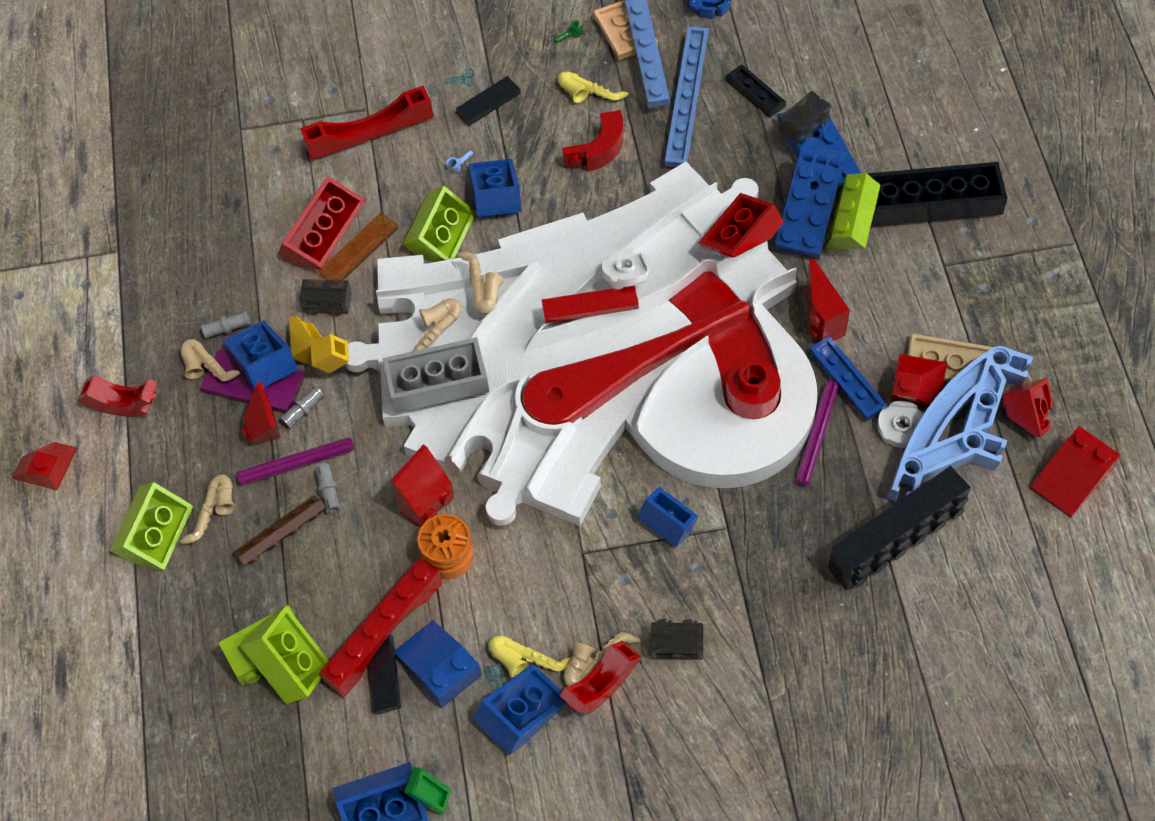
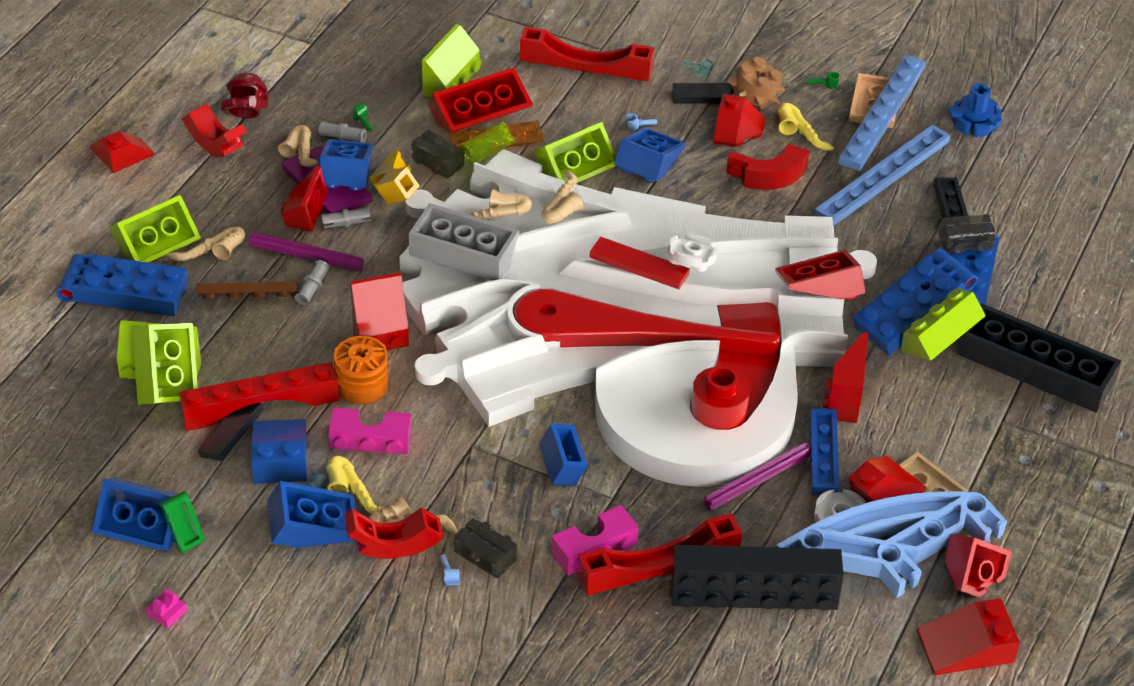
camera: 30 degrees right, 15 degrees down
none -> blue hinge [56,254,188,316]
none -> dark red helmet [221,73,269,119]
none -> dark pink arch [329,408,412,454]
none -> green hand [353,103,373,132]
none -> slope [422,24,481,98]
none -> light blue hand [439,554,460,585]
none -> clear neon green brick [460,122,515,165]
none -> dark pink arch [551,505,639,575]
none -> red arch [577,513,742,596]
none -> red slope [713,94,766,147]
none -> medium nougat brick [727,57,785,110]

